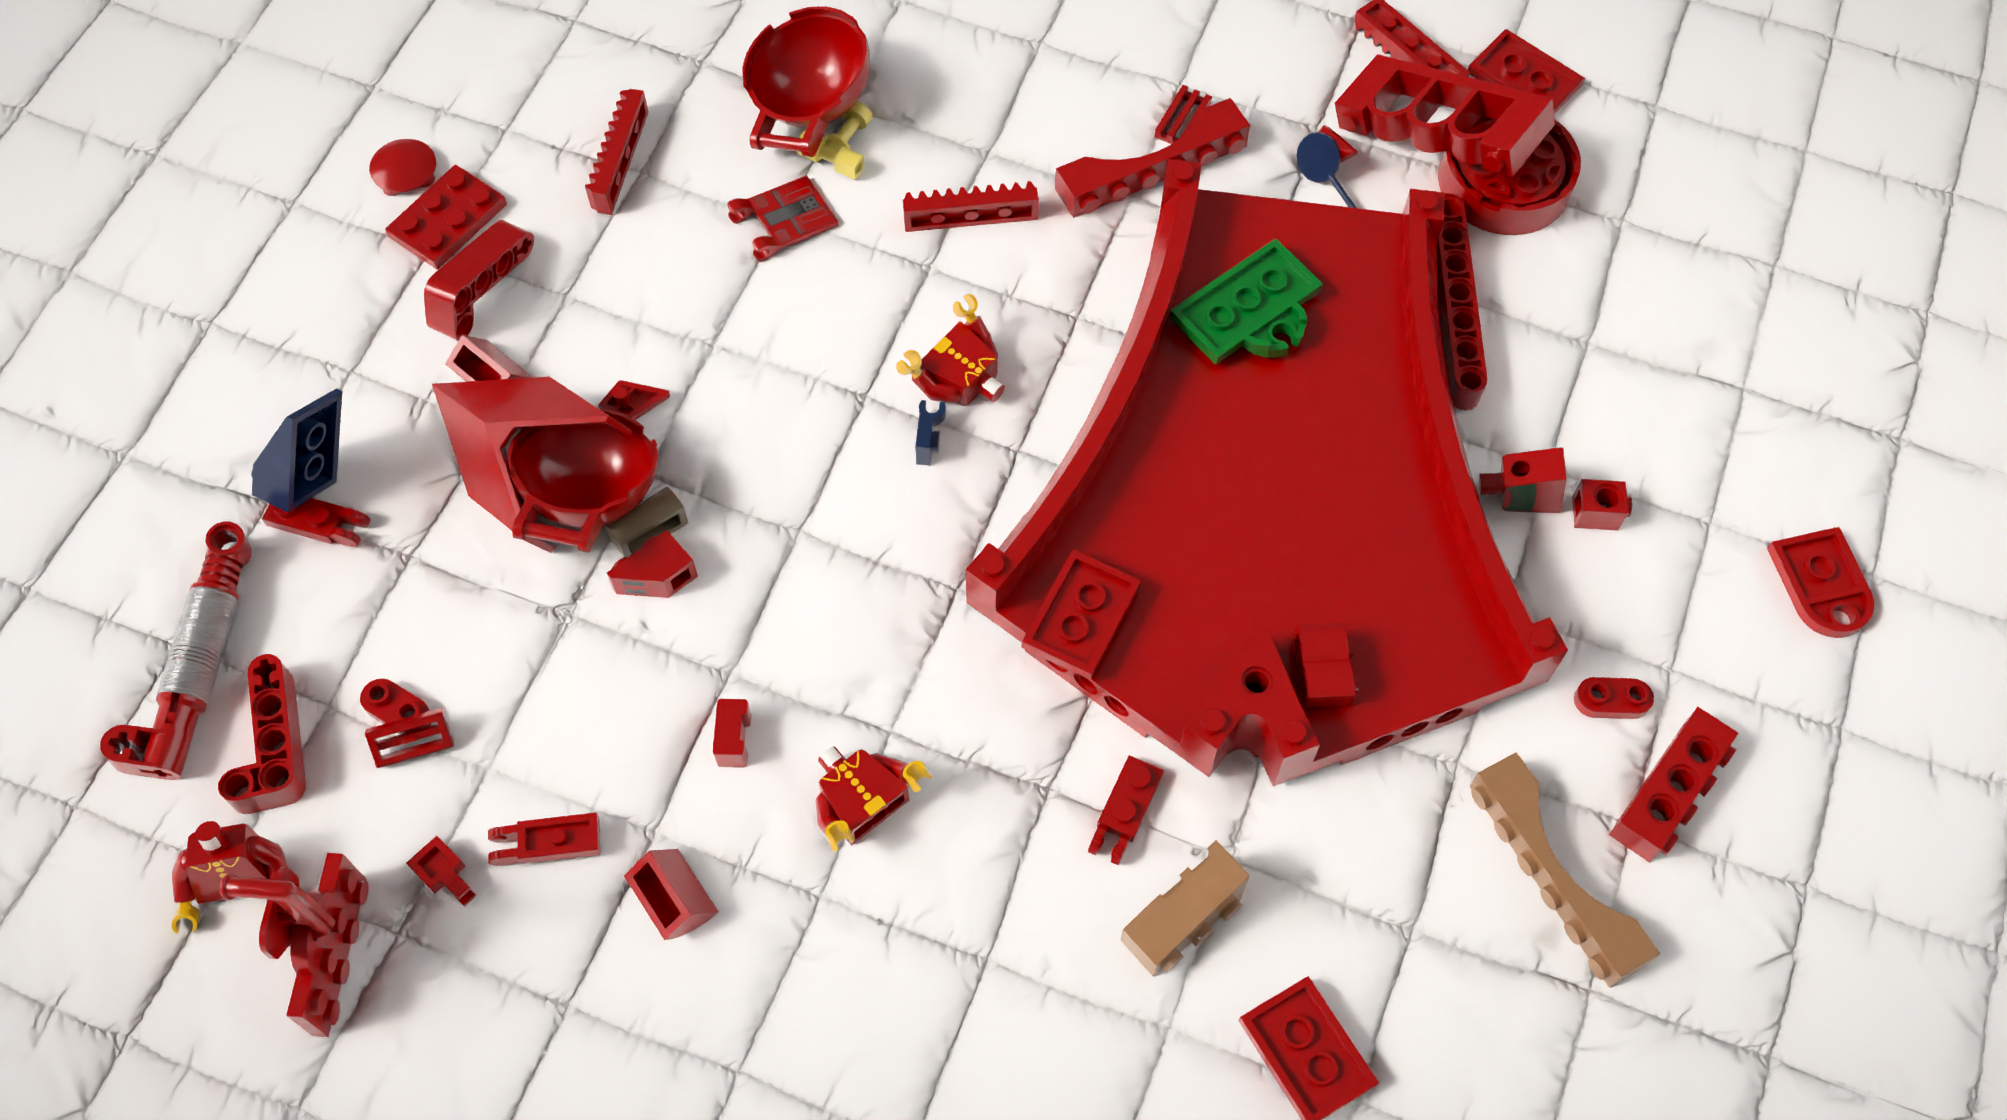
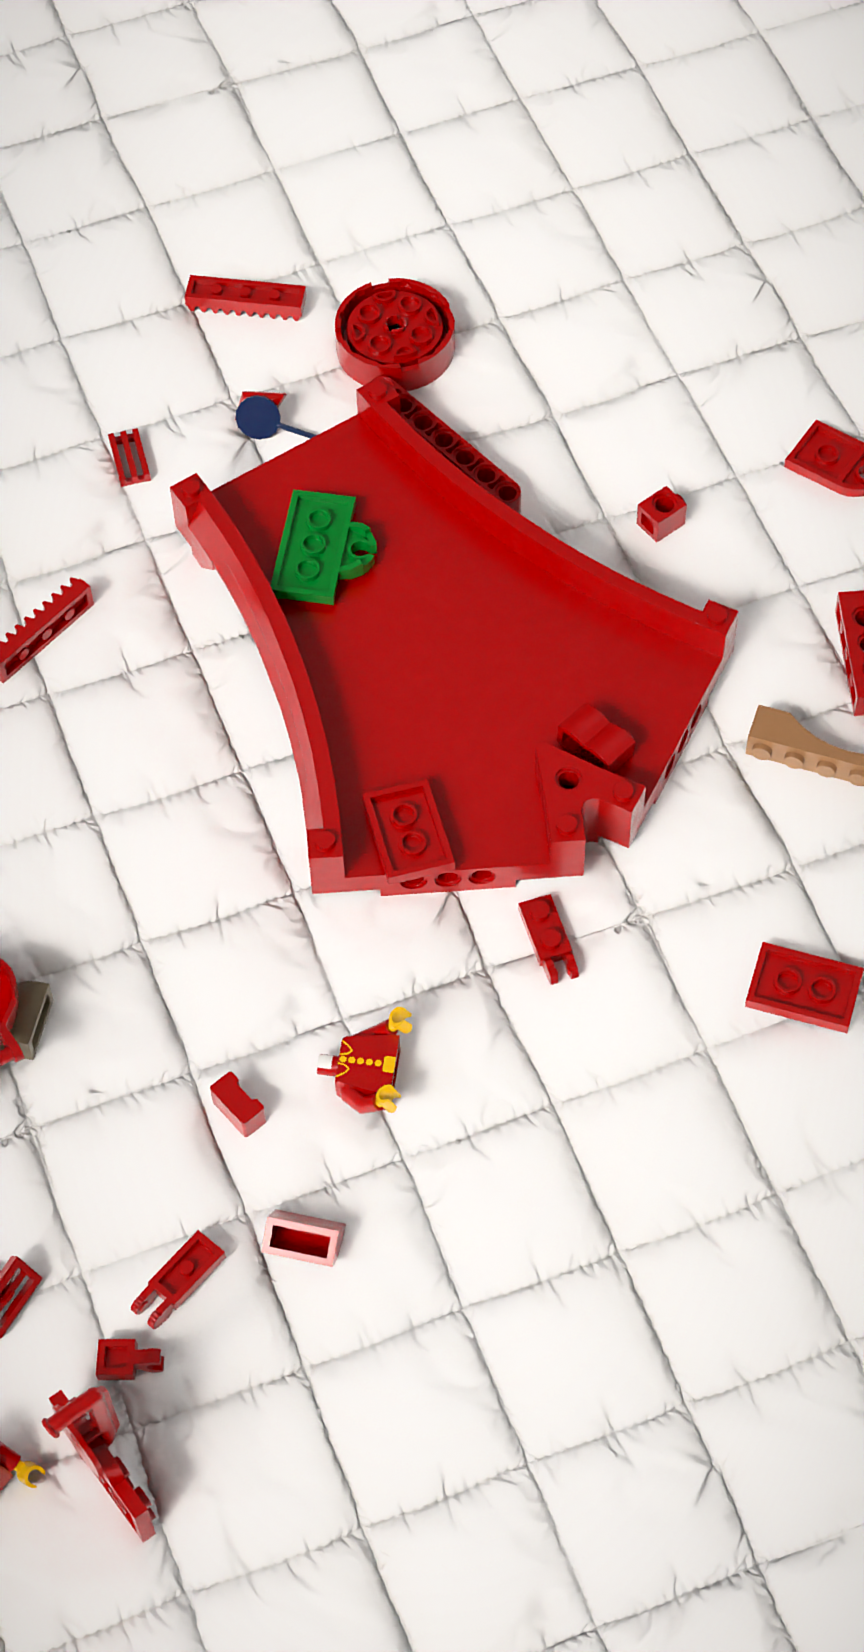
camera: 40 degrees left, 5 degrees down
red slope [606,530,698,598] -> none
red torso [896,294,1005,406] -> none
dark blue plate [915,400,946,466] -> none
red arch [1055,98,1251,218] -> none
medium nougat wedge [1120,840,1250,976] -> none
red fence [1334,54,1555,177] -> none
red tile [1467,29,1585,114] -> none
red torso [1479,447,1567,513] -> none
red plate [1573,677,1654,719] -> none

